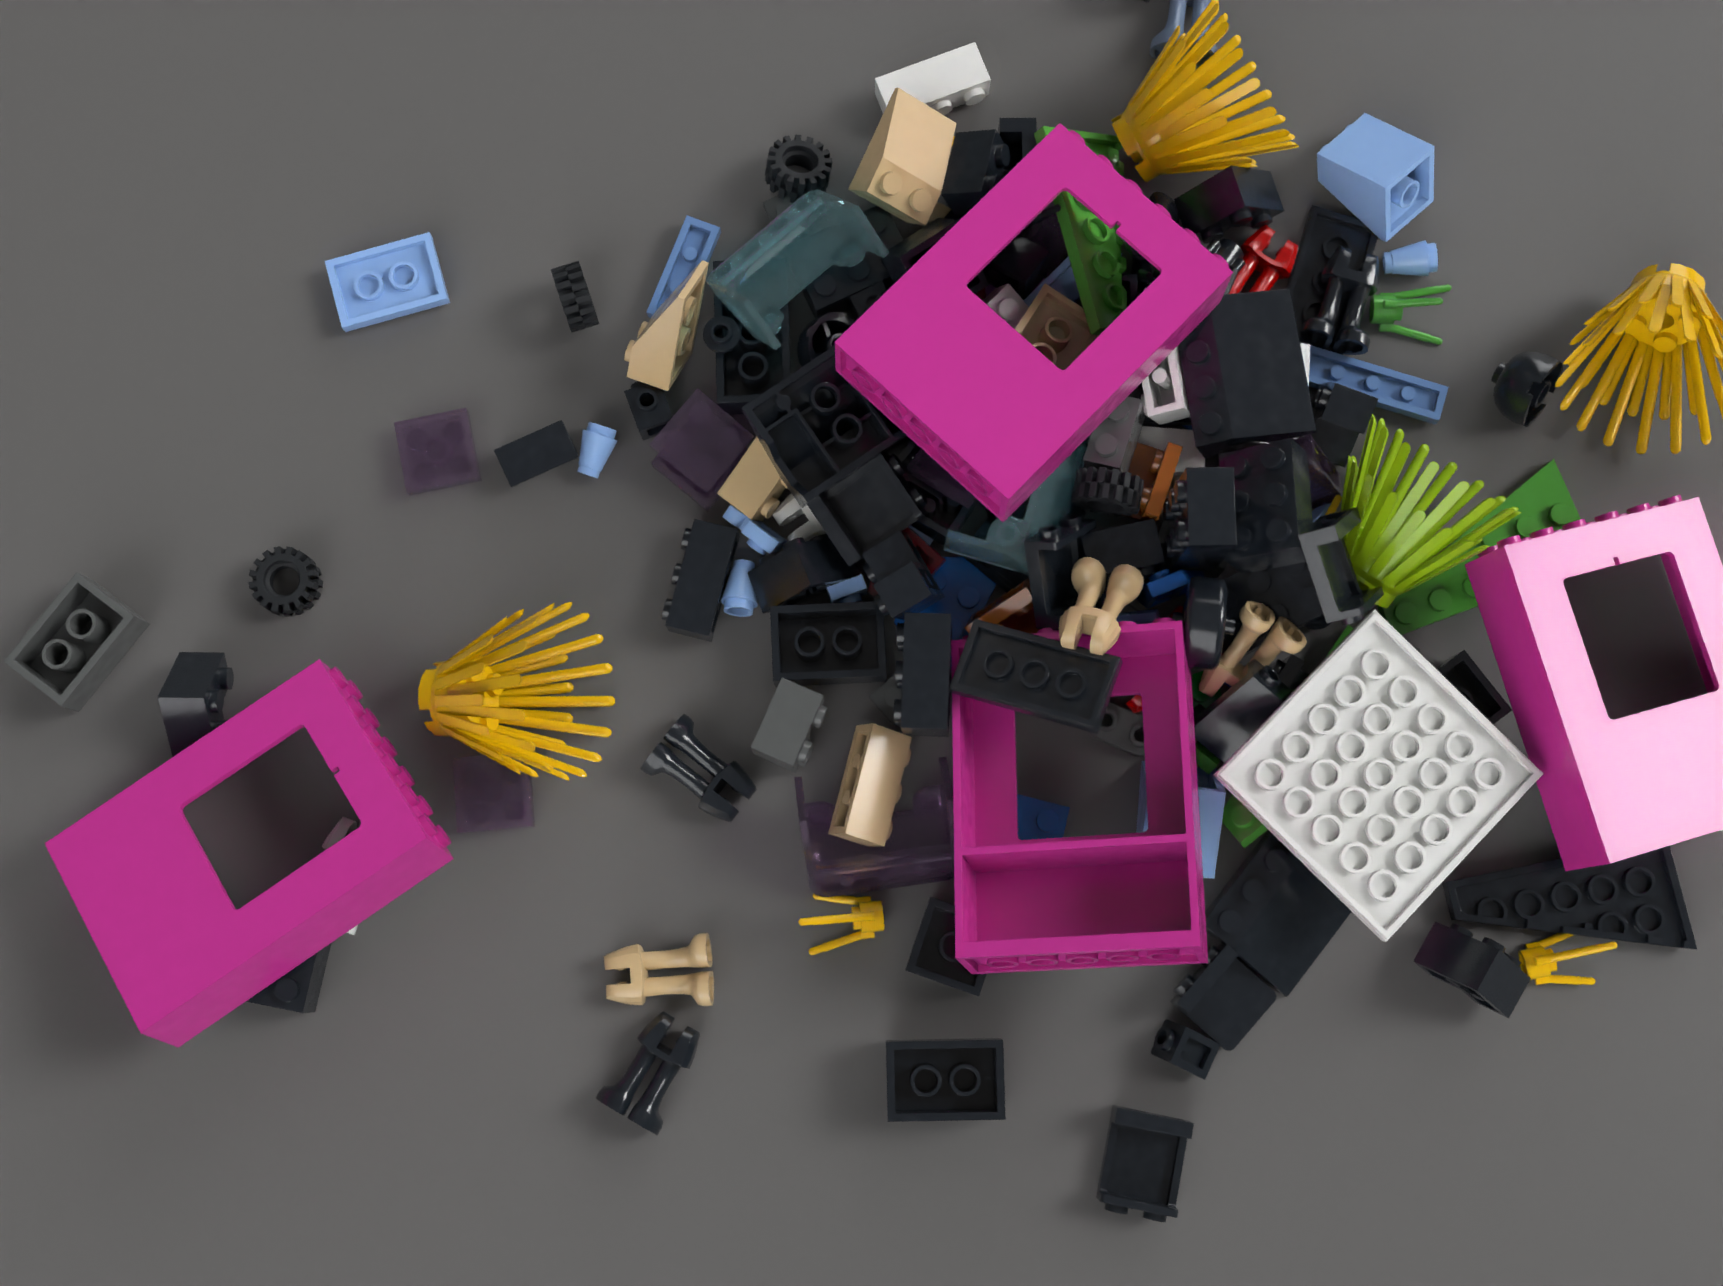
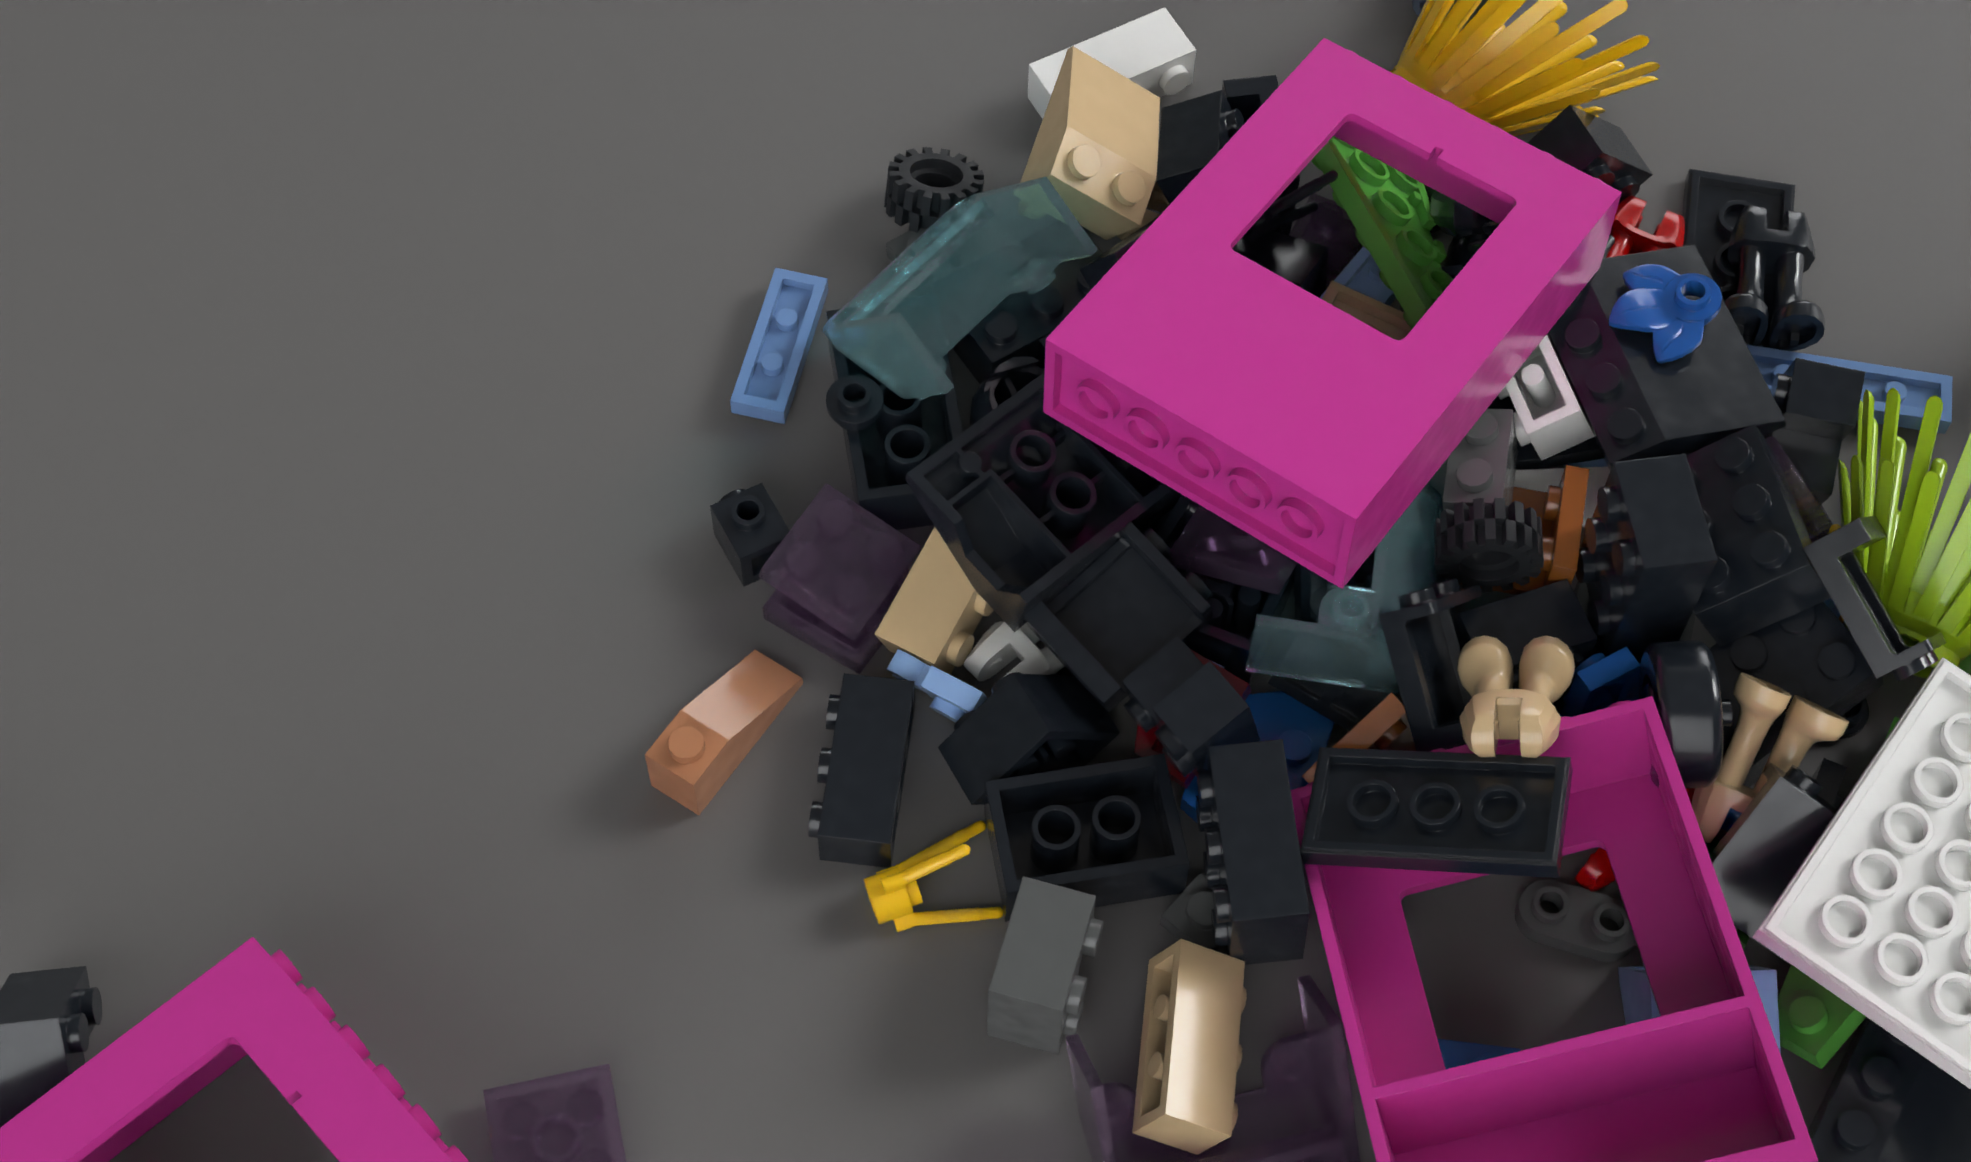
camera: 10 degrees left, 20 degrees down
black tyre [248,546,323,617] -> none
light blue plate [325,232,450,332] -> none
clear purple plate [394,408,482,495] -> none
yellow plant [418,602,615,781] -> none
black hinge [494,420,579,487] -> none
black tyre [551,260,599,333] -> none
light blue cone [577,422,617,478] -> none
tan slope [624,260,709,391] -> none
black piece [640,714,757,822] -> none
light blue cone [721,559,758,617] -> none
light blue plate [827,574,867,603] -> none
light blue slope [1317,113,1434,242] -> none
bright green plant [1369,284,1452,345] -> none
light blue cone [1382,240,1438,276] -> none
none -> nougat slope [645,649,803,815]
none -> yellow plant [863,820,1004,933]
none -> blue plate [1609,264,1722,364]

